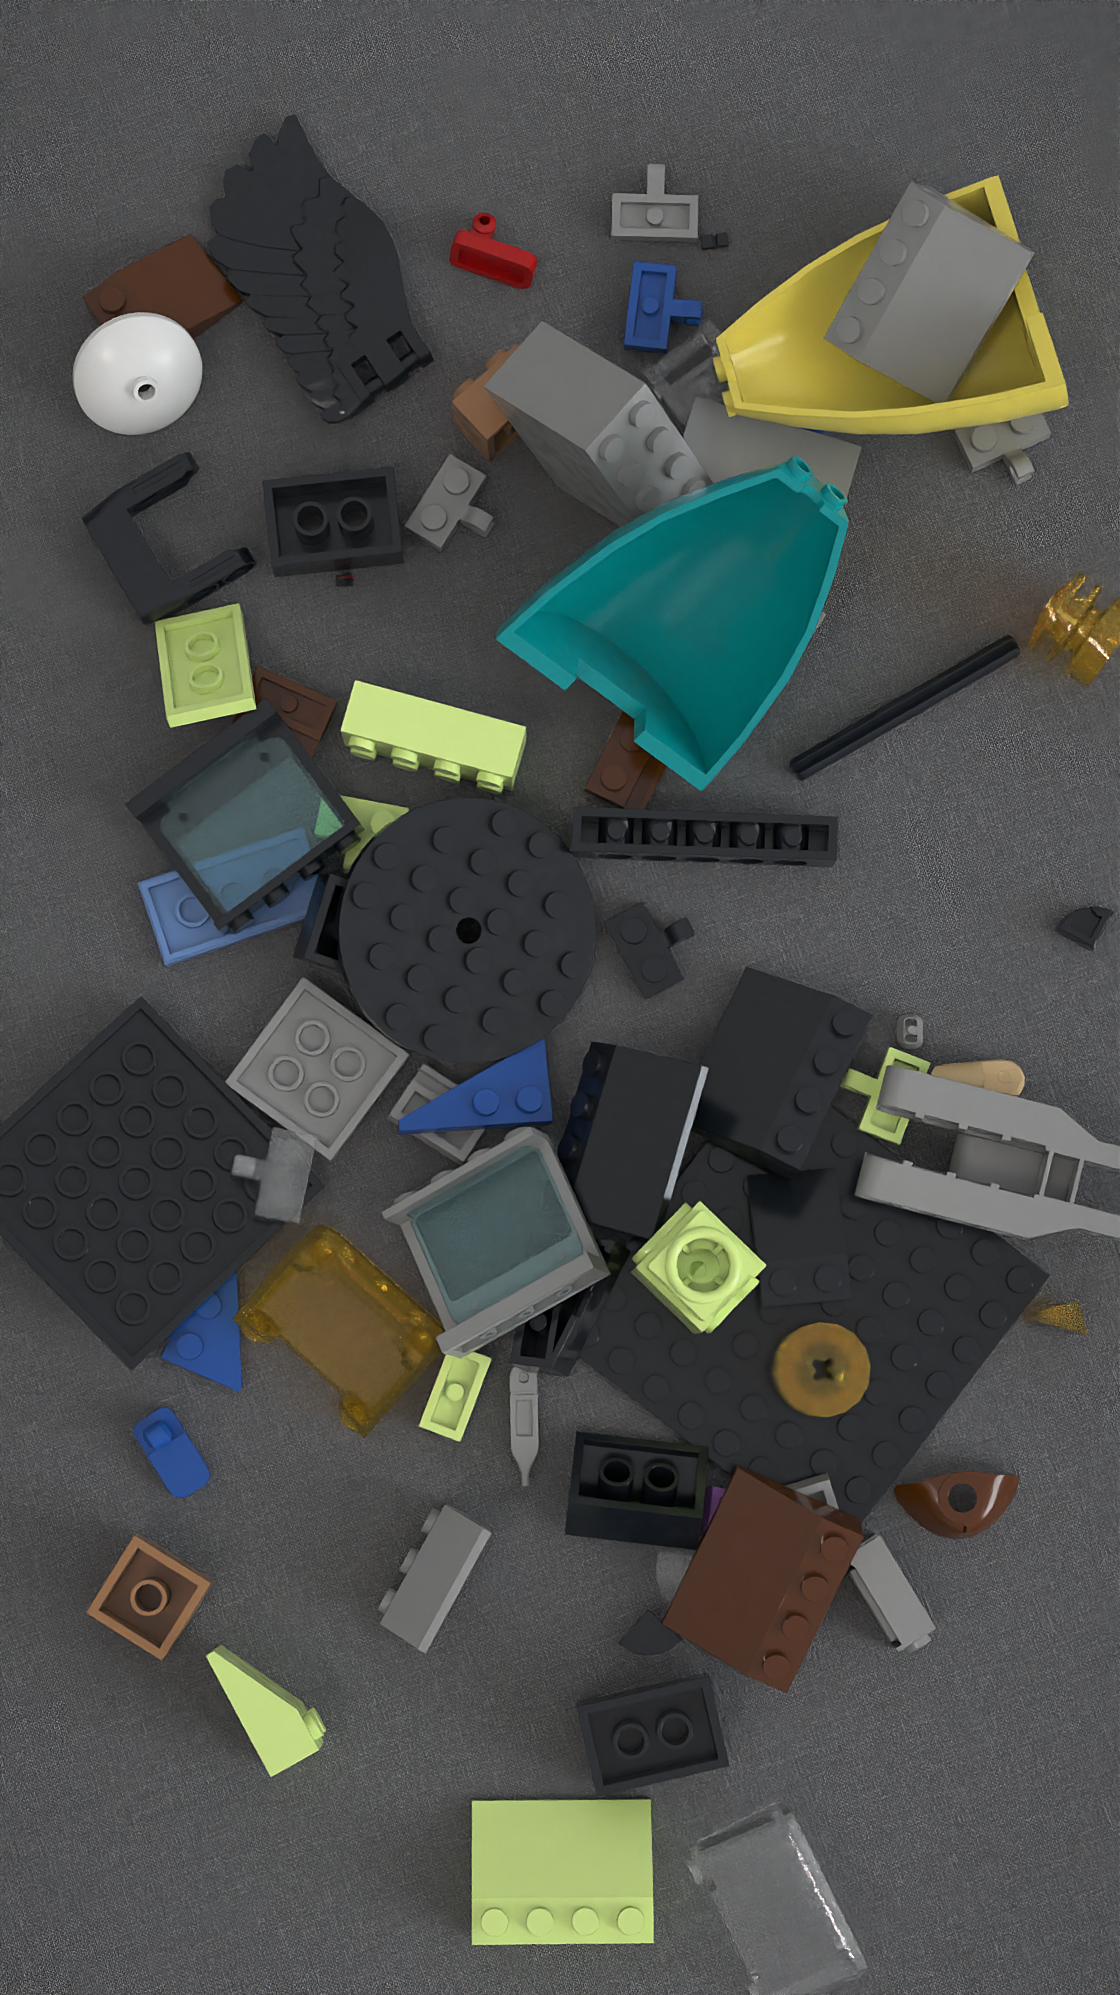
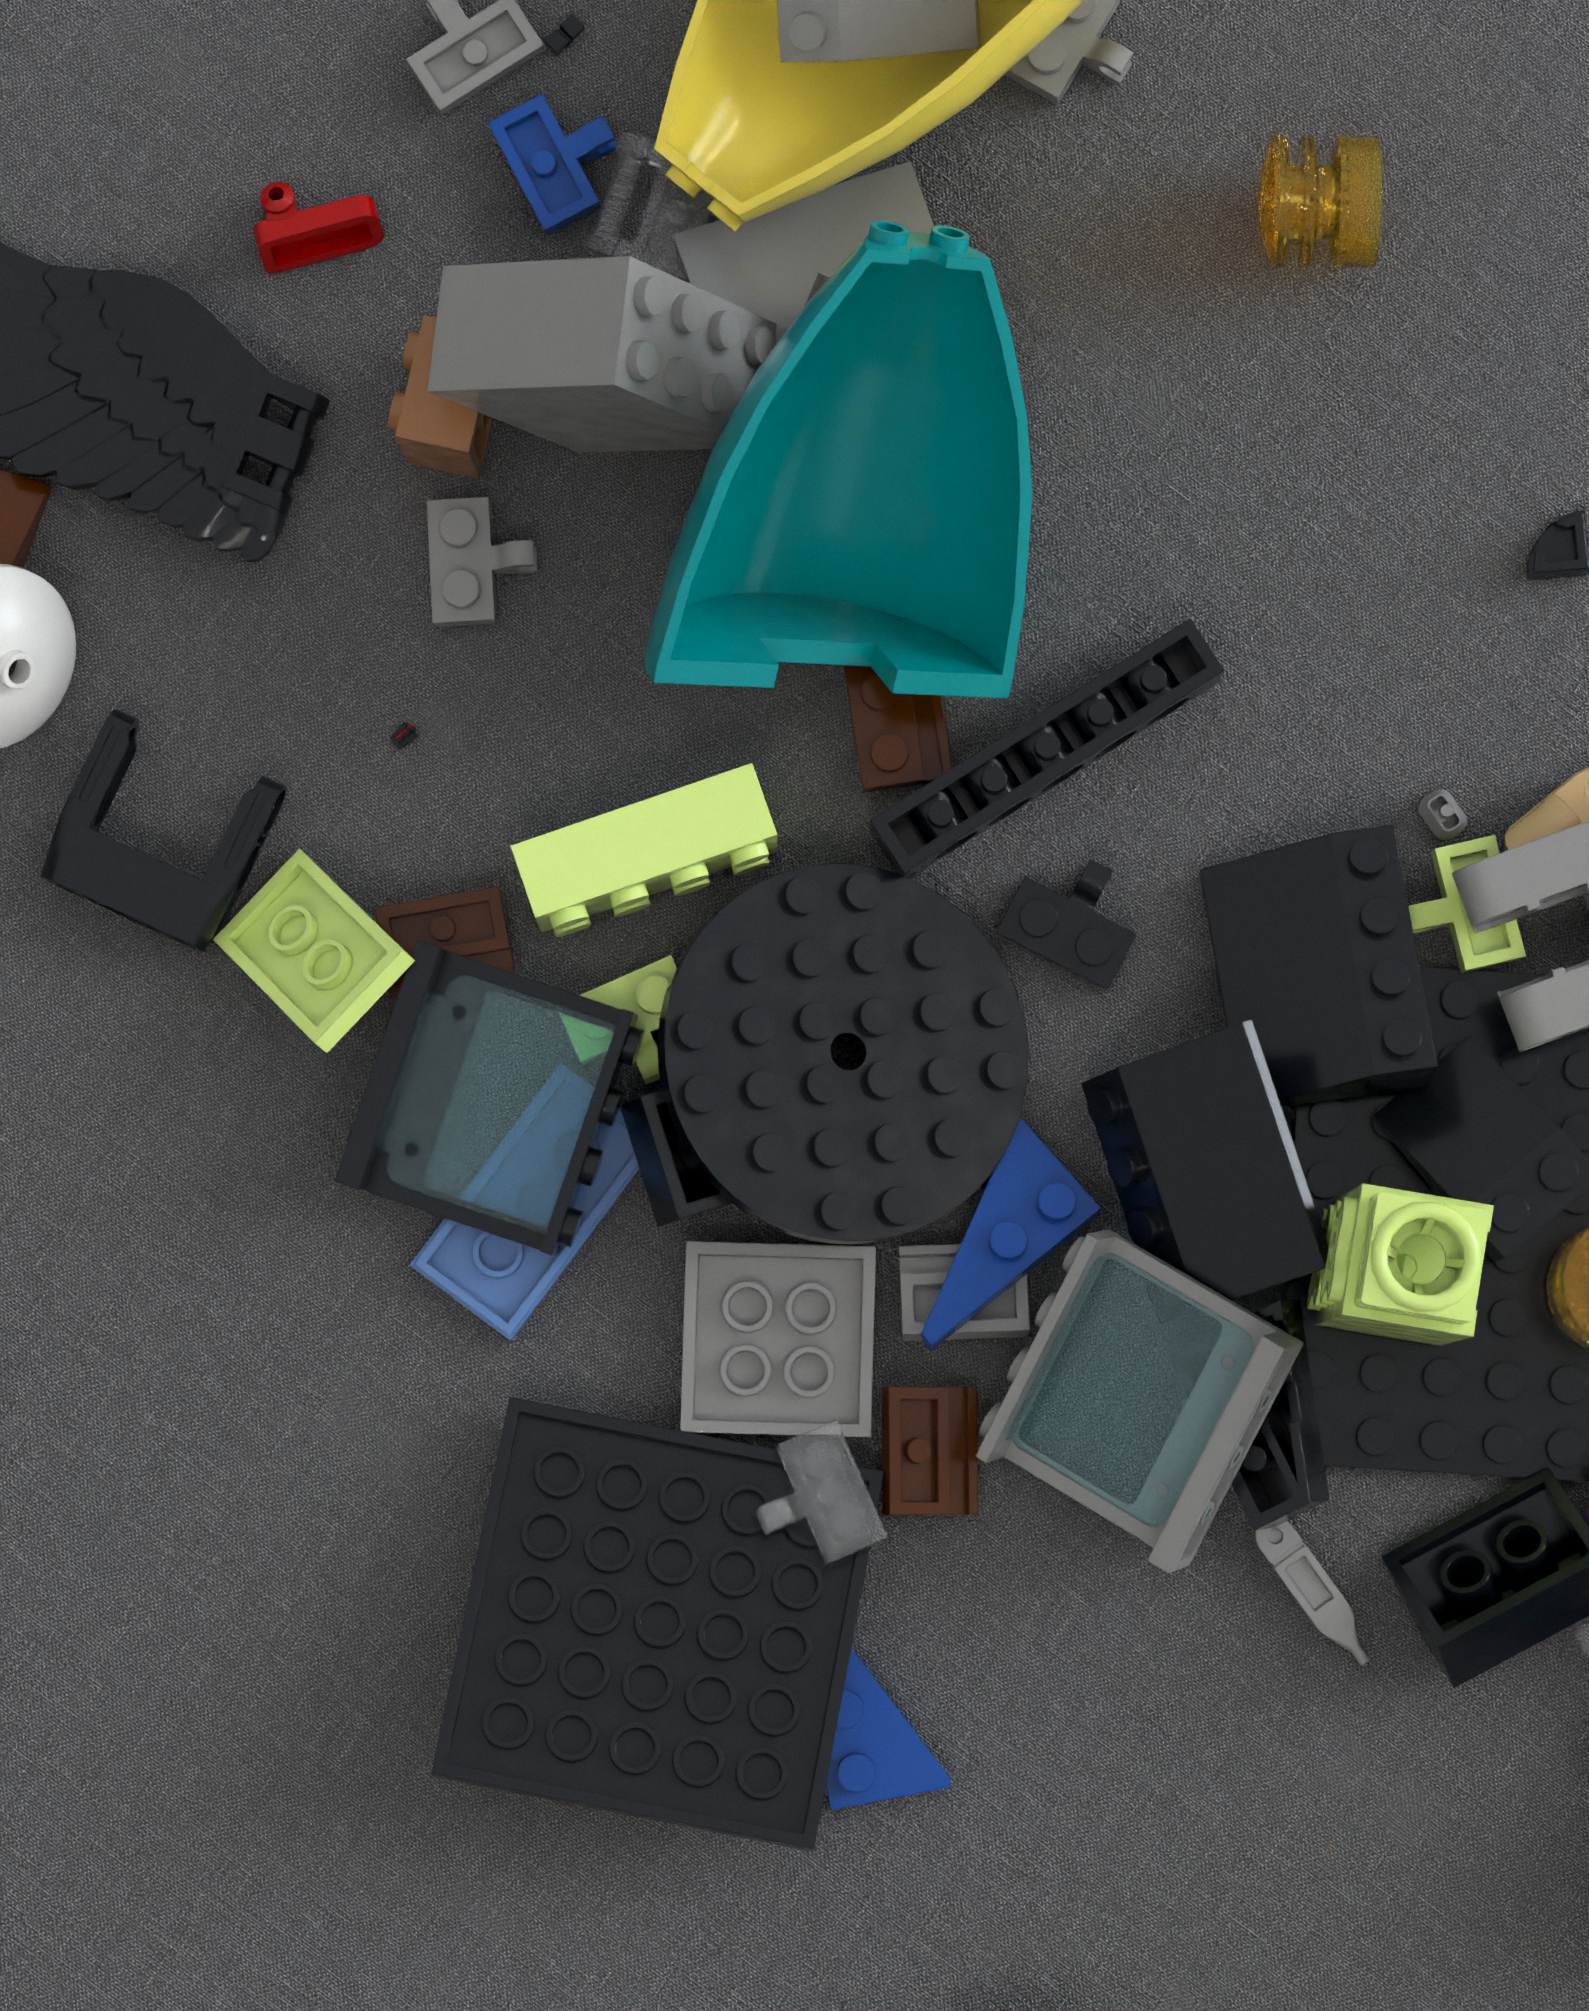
camera: 30 degrees left, 0 degrees up
blue piece [133,1407,211,1498] -> none
clear yellow windscreen [232,1224,445,1438] -> none
black brick [262,467,404,577] -> none
light grey slope [377,1503,492,1654] -> none
yellowish green plate [419,1351,492,1442] -> none
black axle [790,635,1020,781] -> none
none -> reddish brown plate [881,1387,978,1515]

